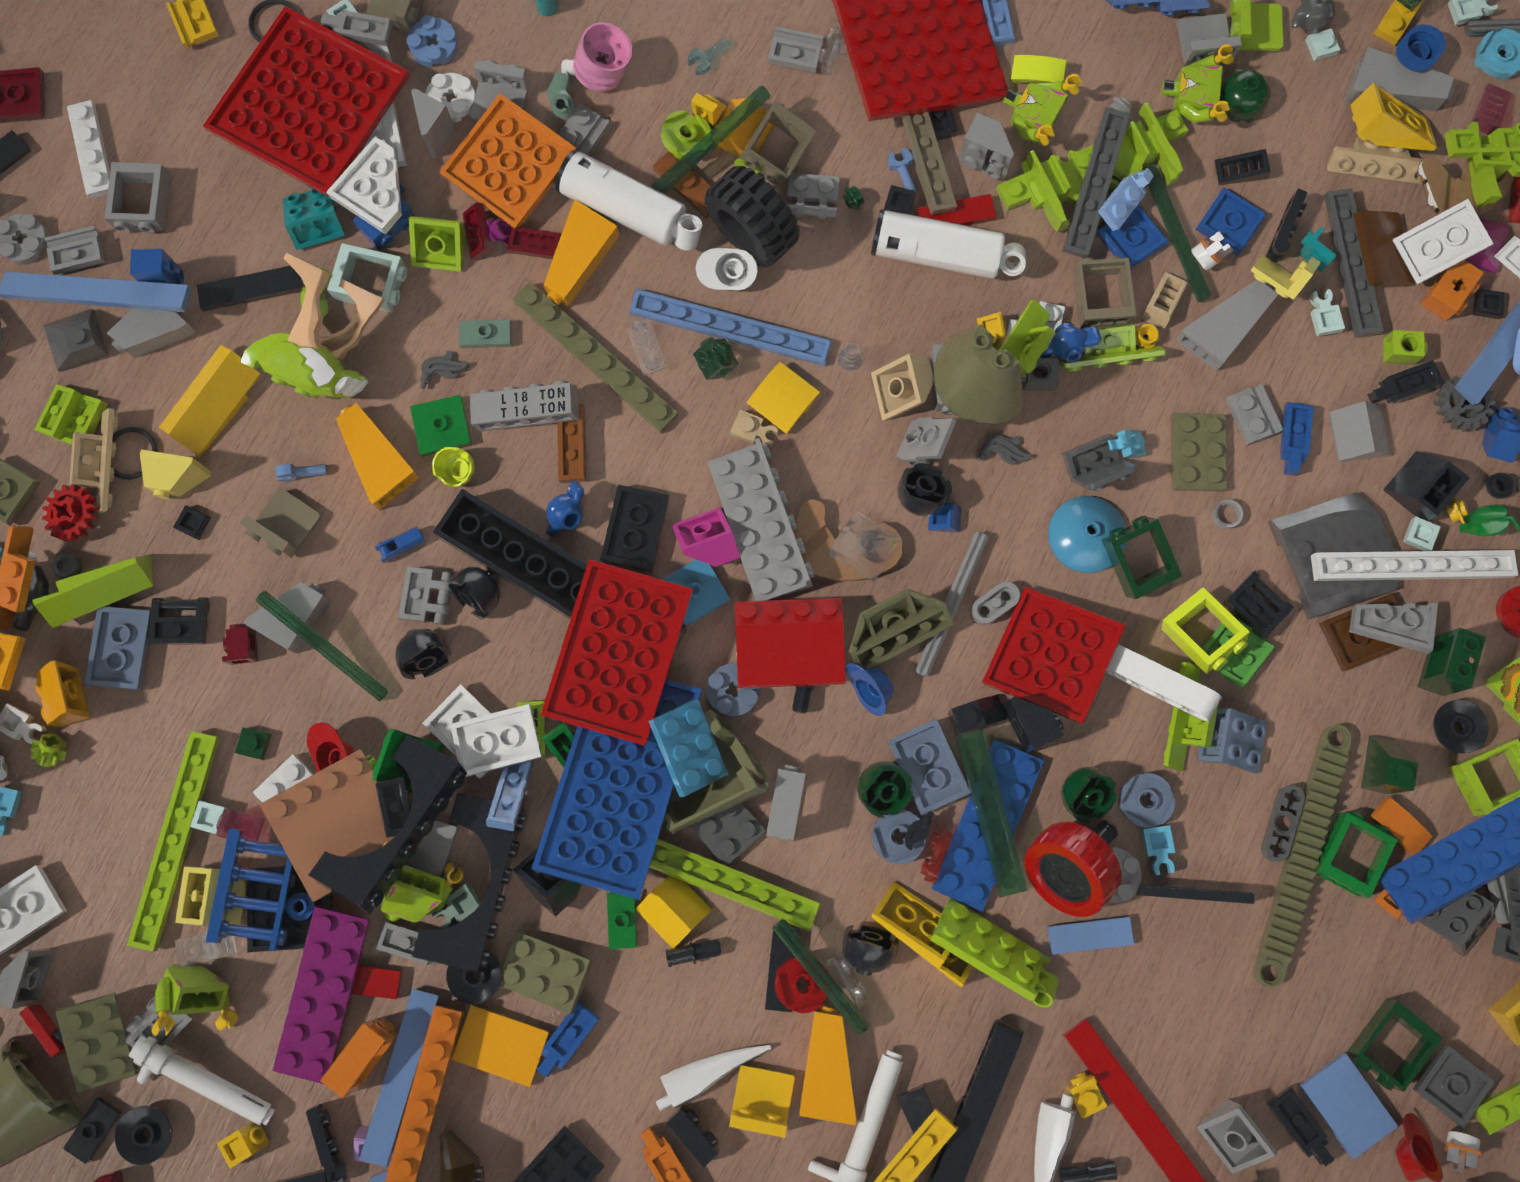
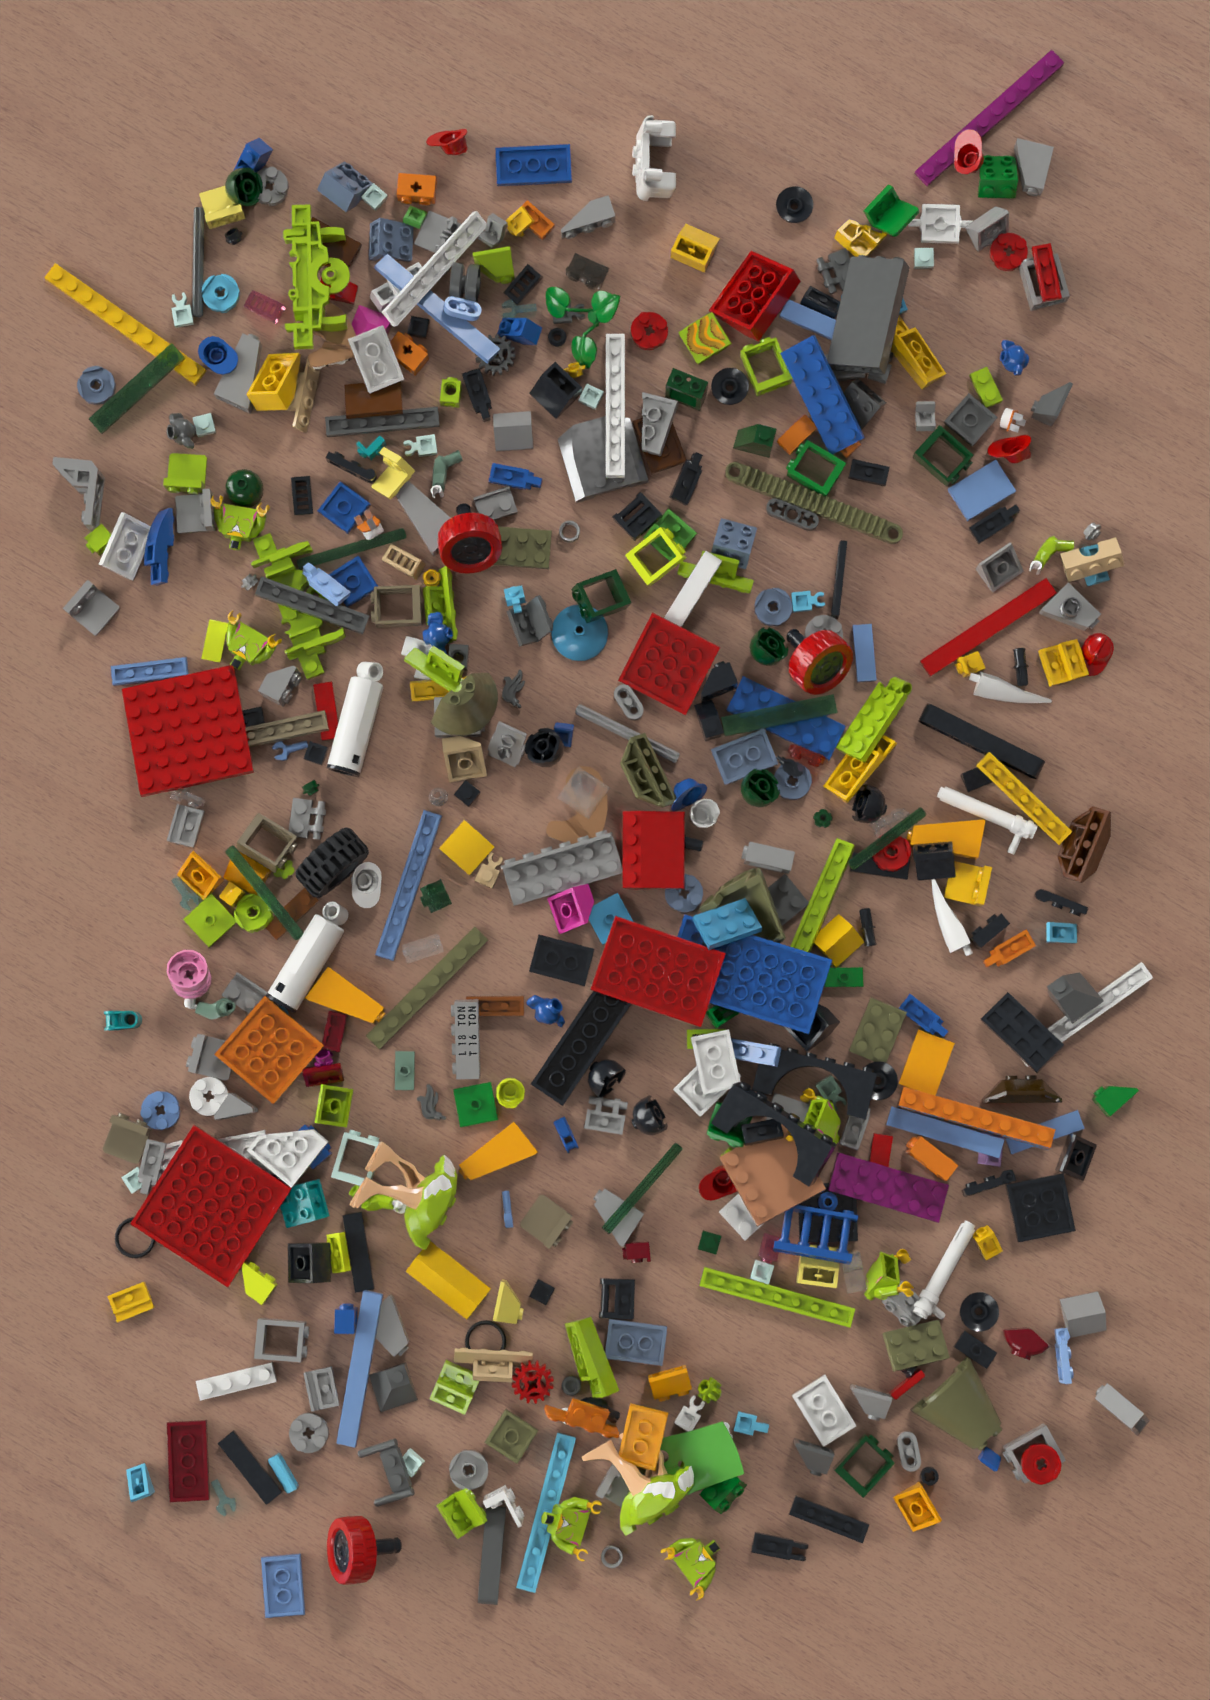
camera: 85 degrees left, 5 degrees up
none -> light orange slope [177,851,225,900]
none -> lime plate [183,893,236,948]
none -> neon yellow slope [242,1262,278,1305]
none -> black slope [288,1242,332,1283]
none -> neon yellow plate [326,1232,351,1273]
none -> sand green arm [431,450,463,498]
none -> red wheel [437,503,502,574]
none -> black plate [454,780,481,807]
none -> black hinge [669,452,703,506]
none -> white hair [689,799,720,828]
none -> dark green plate [813,809,832,828]
none -> black plate [848,459,890,487]
none -> black bracket [913,841,956,880]
none -> light grey bracket [915,401,936,431]

